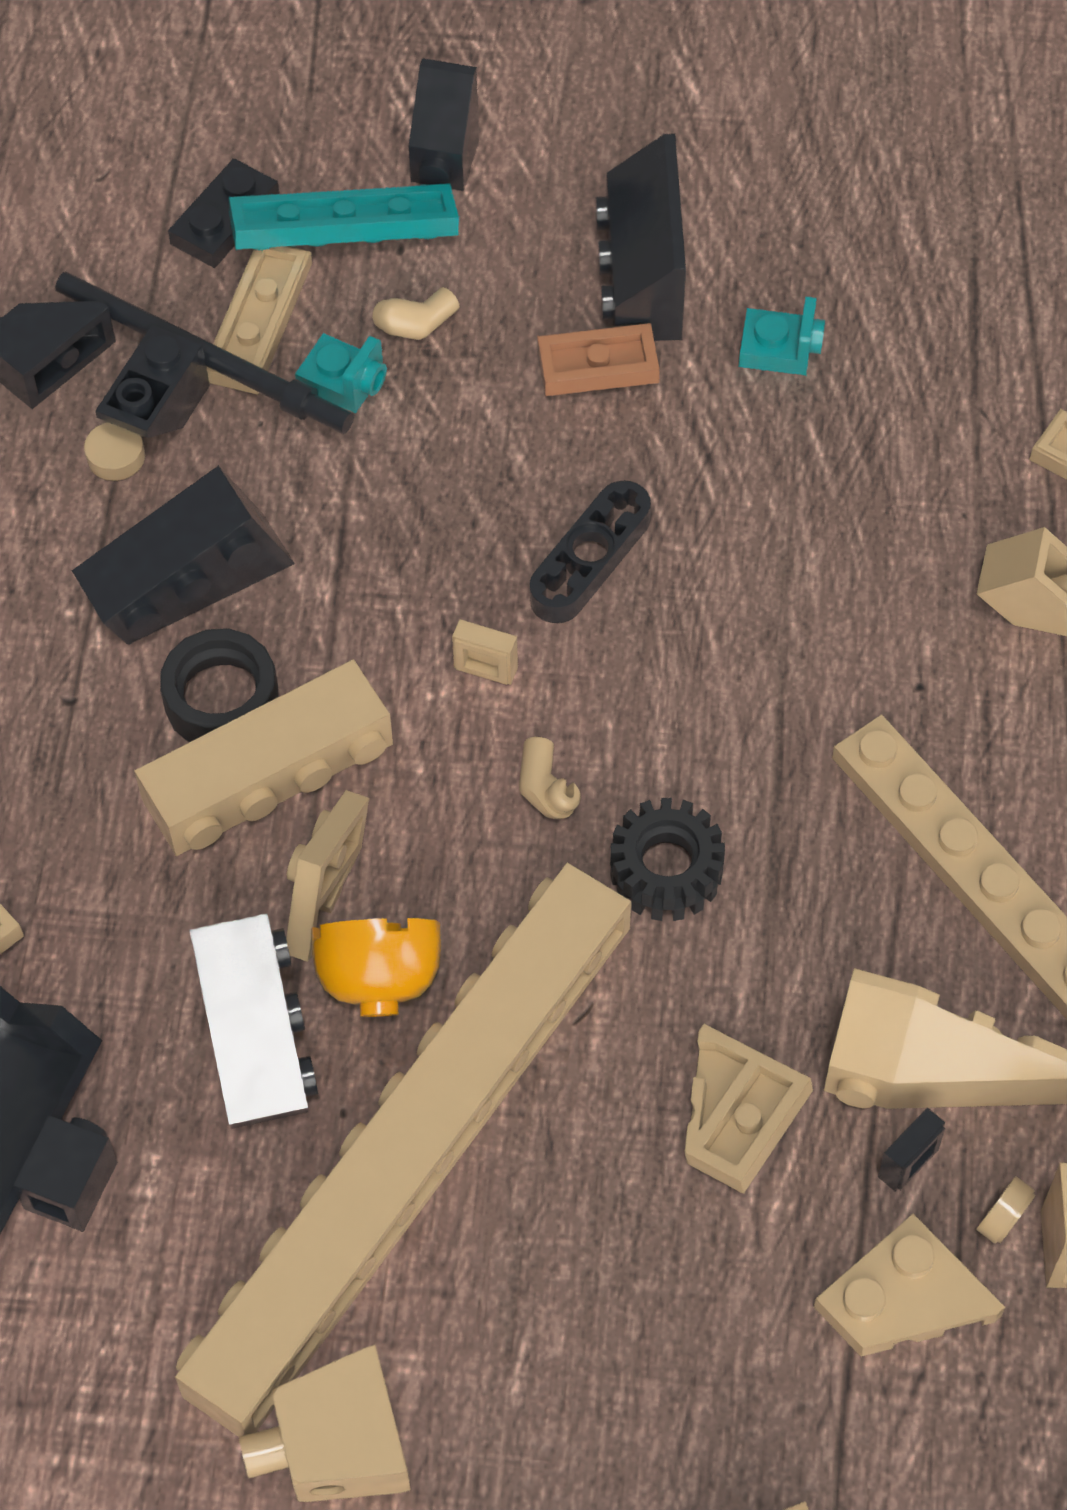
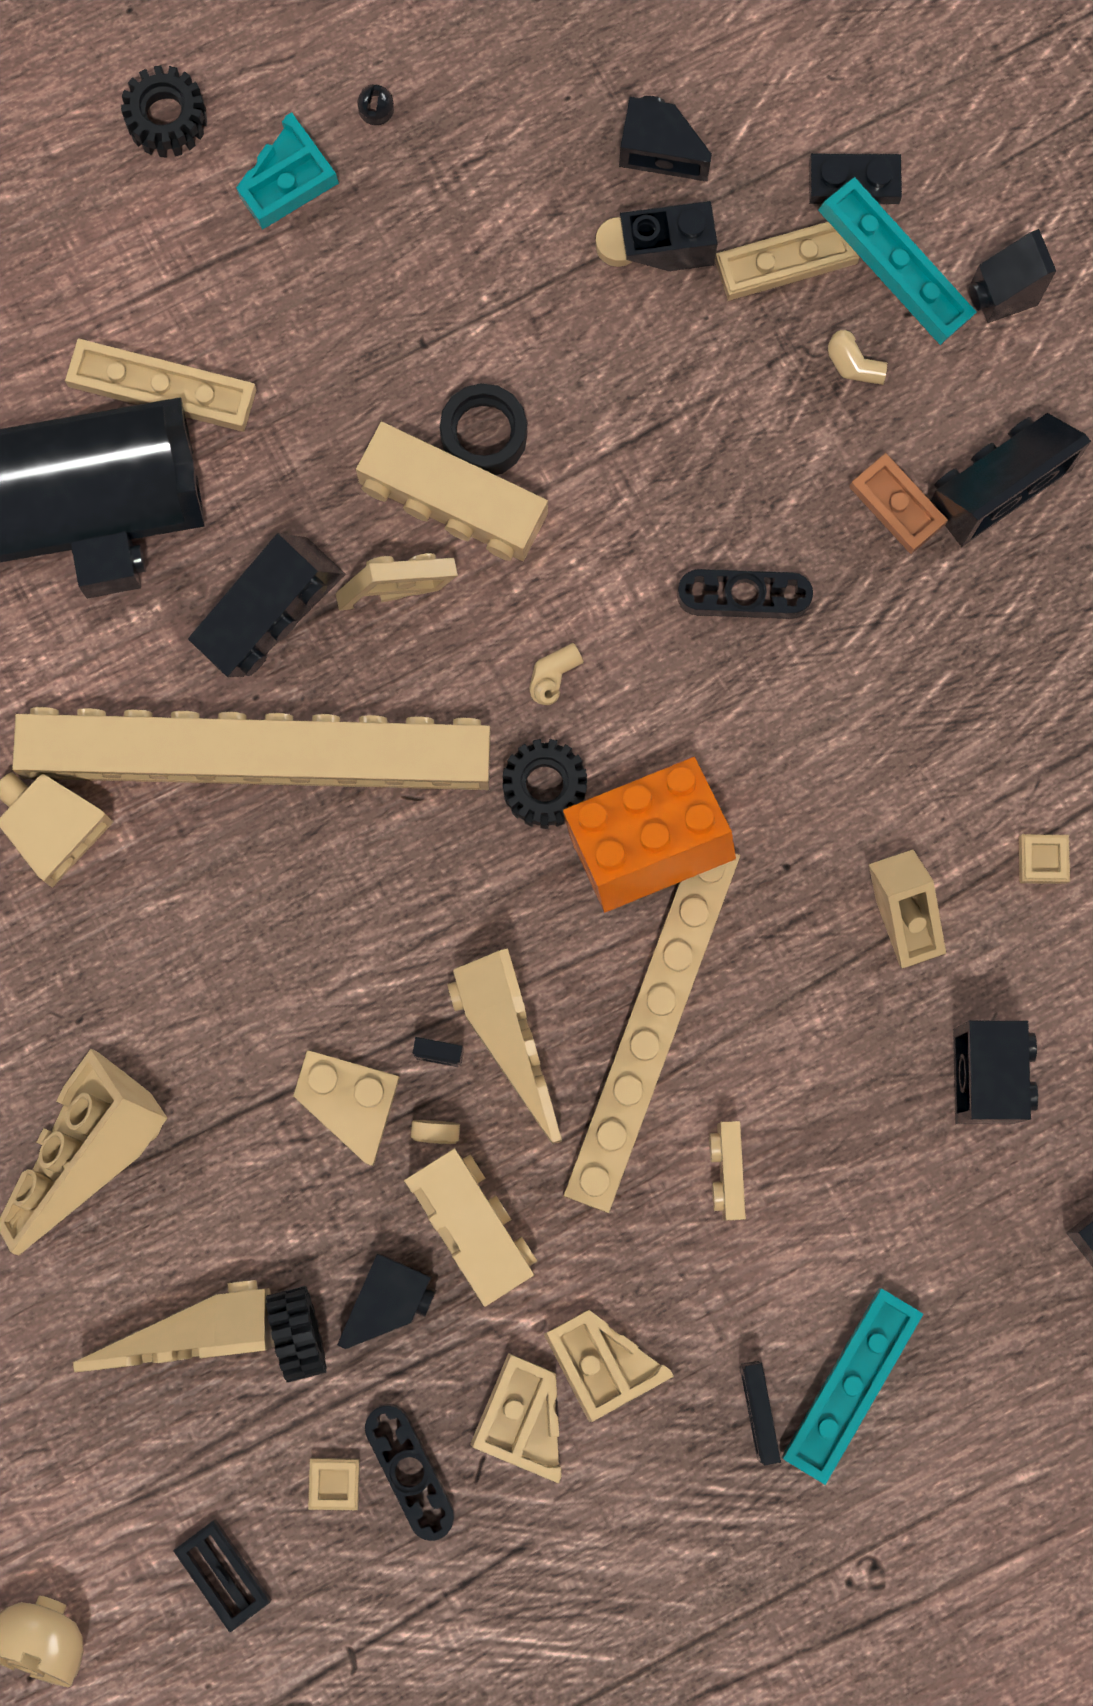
camera: 55 degrees right, 20 degrees up
black bar [55,271,354,434] -> none
black wedge [71,466,295,645] -> none
teal bracket [295,333,387,413] -> none
light orange cylinder [311,918,441,1017] -> none
tan tile [452,619,518,685] -> none
tan wing [685,1024,813,1194] -> none
teal bracket [739,296,826,375] -> none
none -> orange brick [563,756,736,913]

